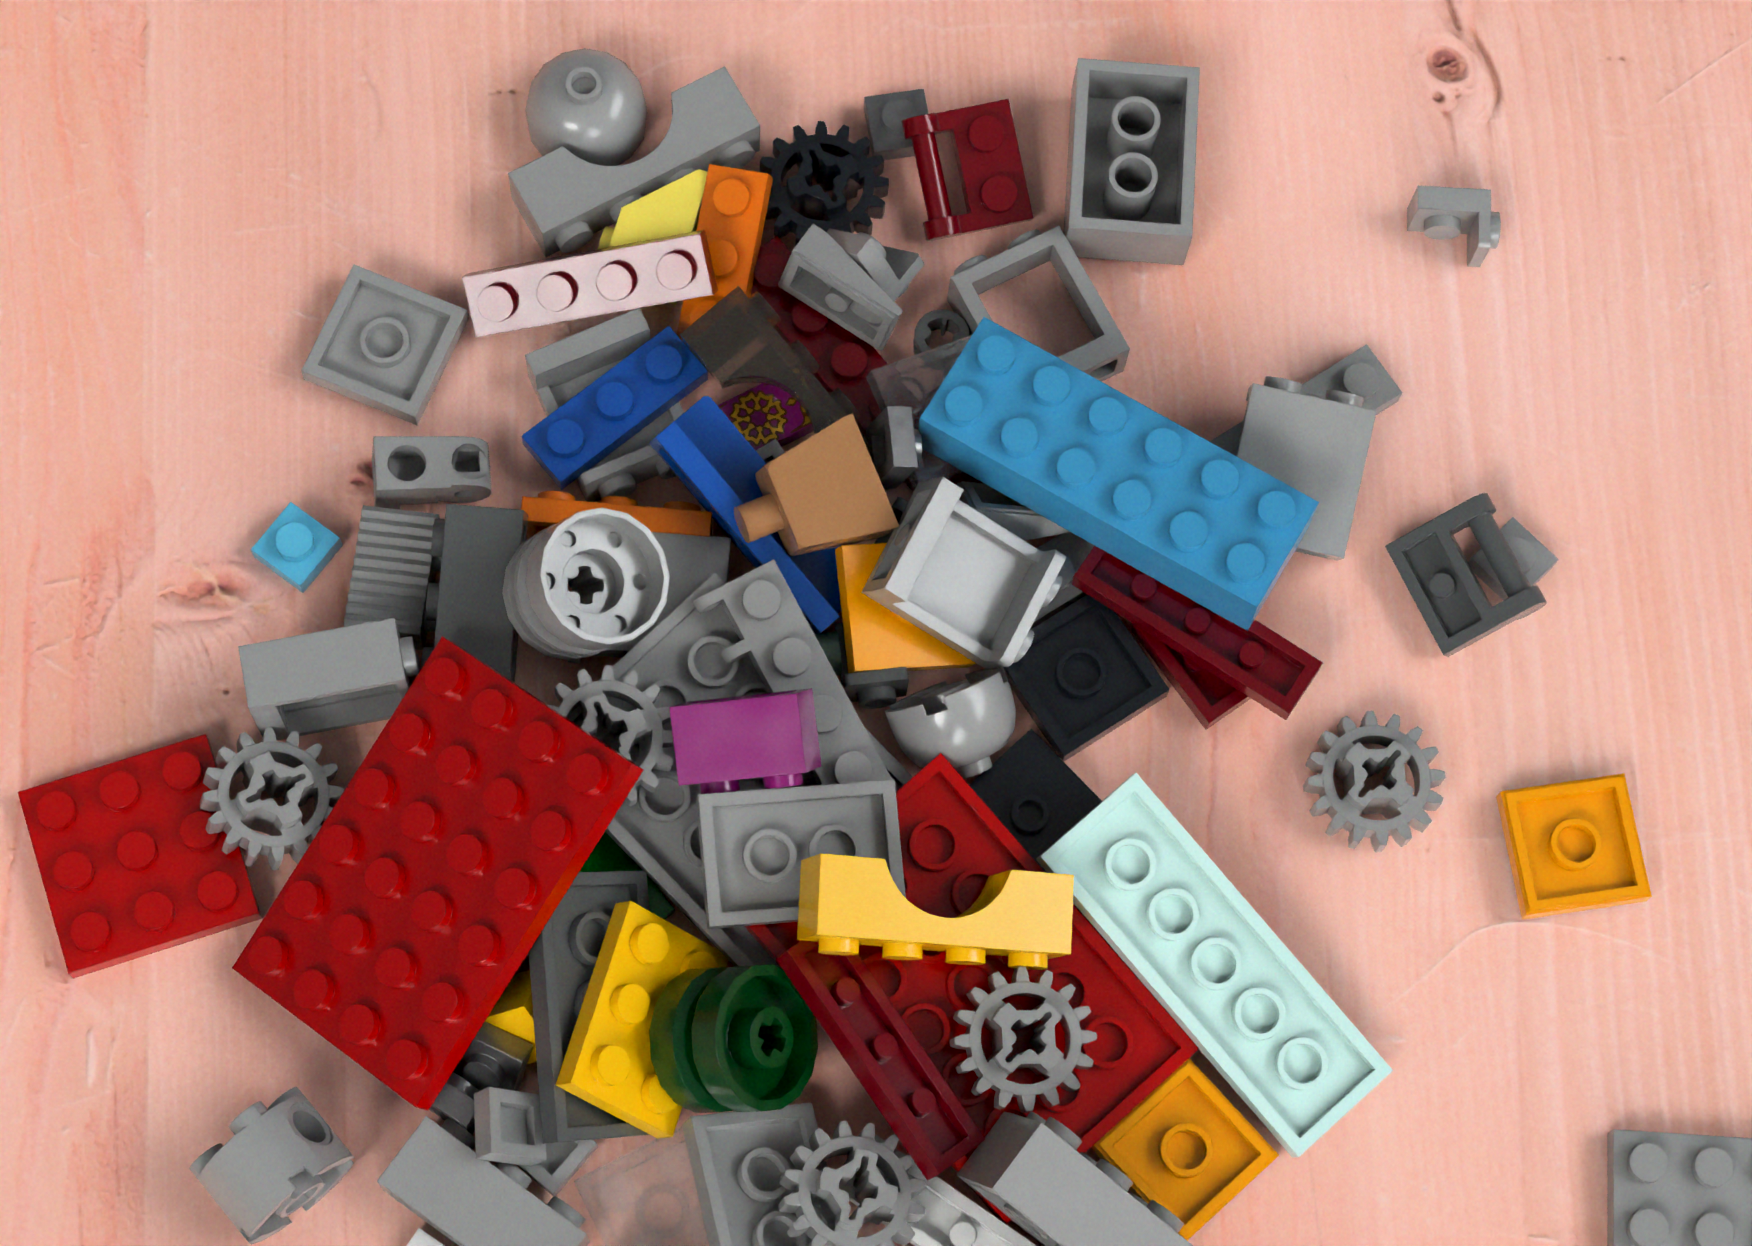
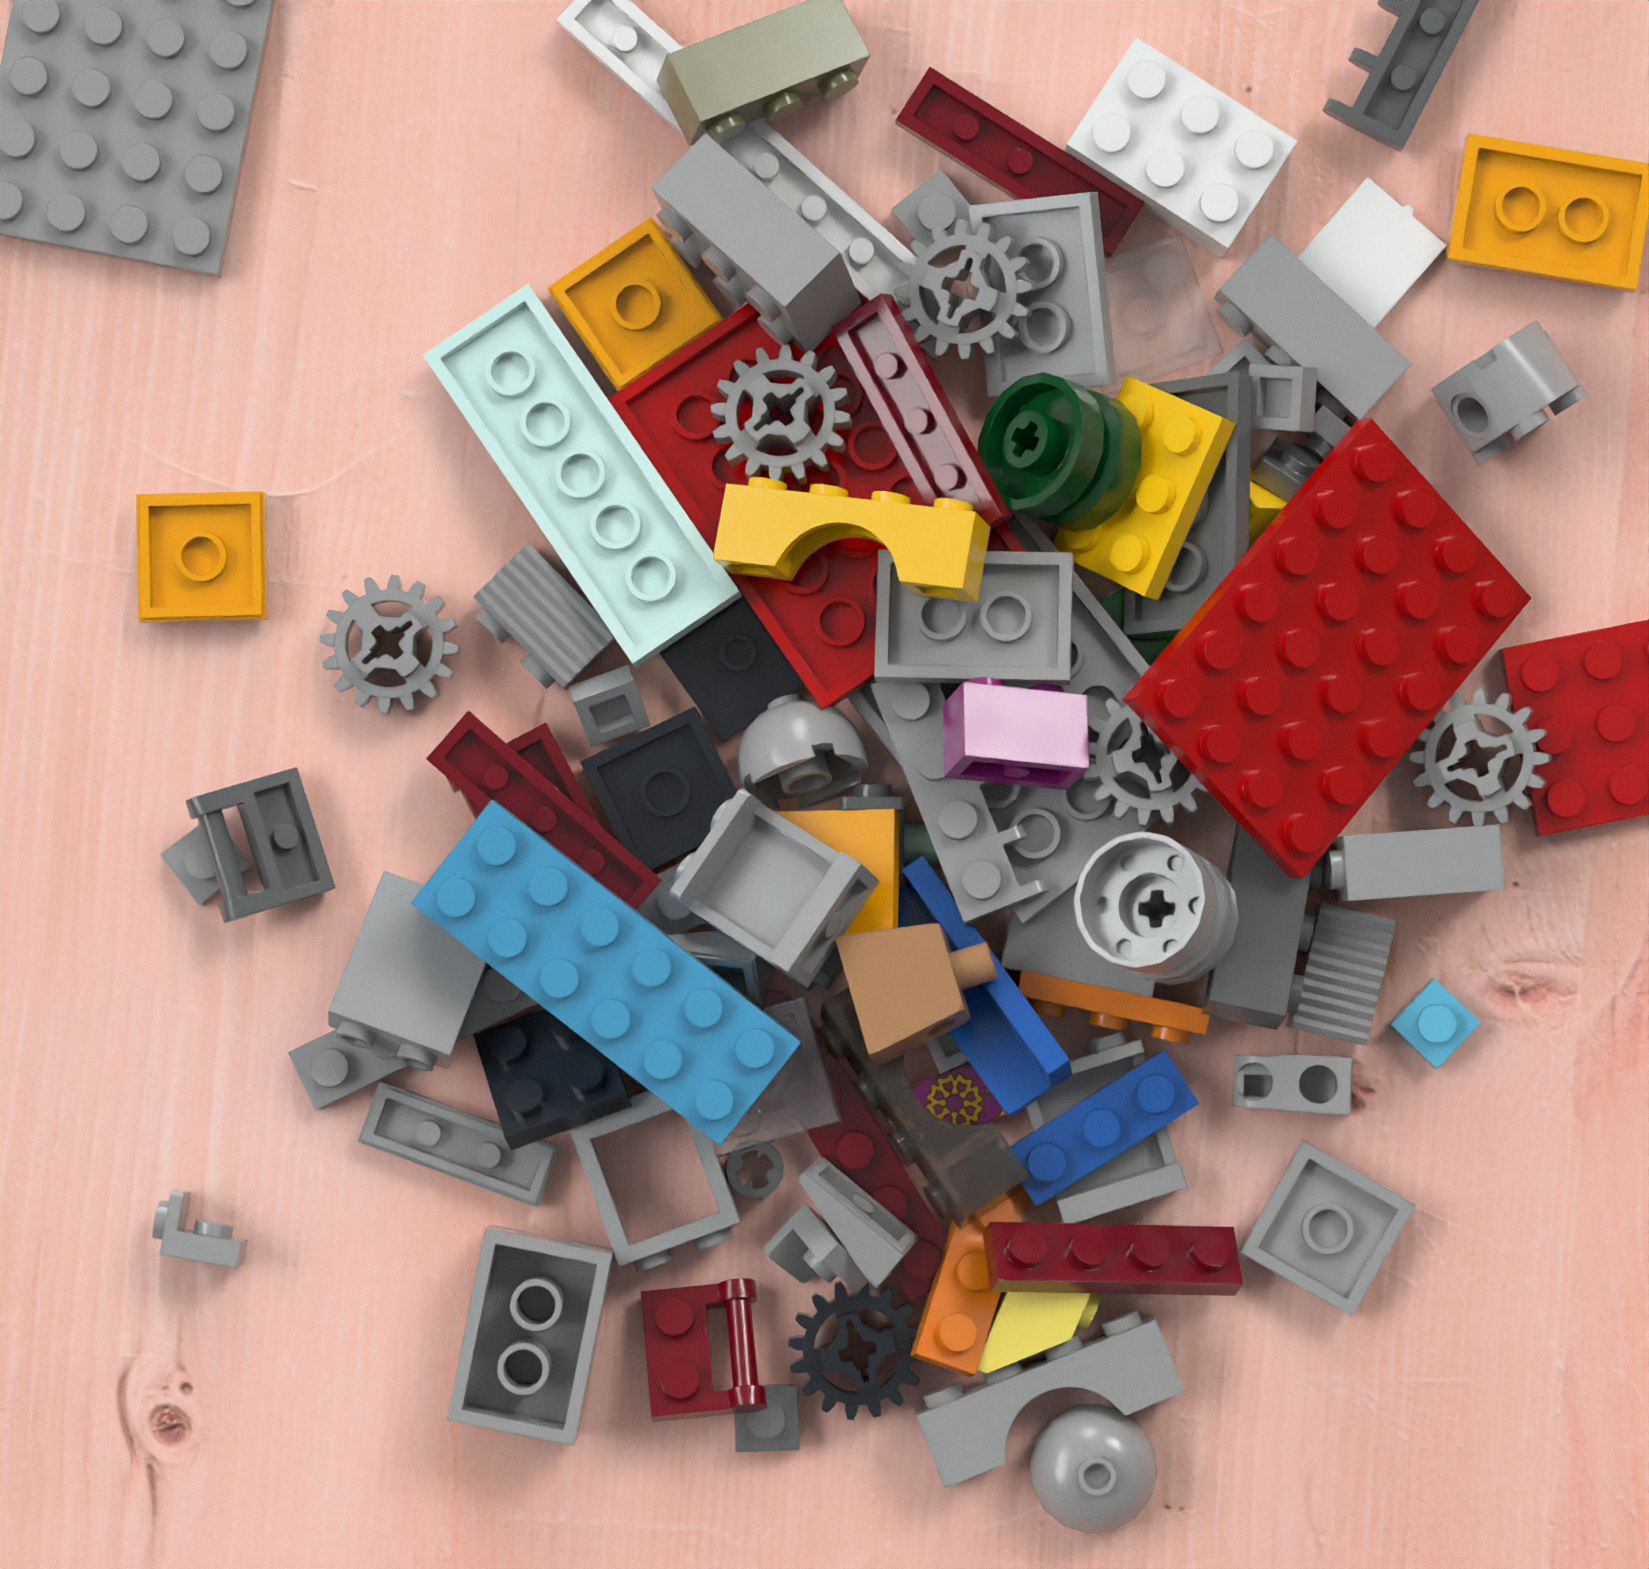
camera: 165 degrees left, 15 degrees up
flat silver plate [866,406,922,489] -> none
none -> light grey tile [357,1081,560,1207]
none -> black plate [473,1009,632,1151]
none -> light grey brick [474,543,617,690]
none -> light grey plate [568,665,651,747]

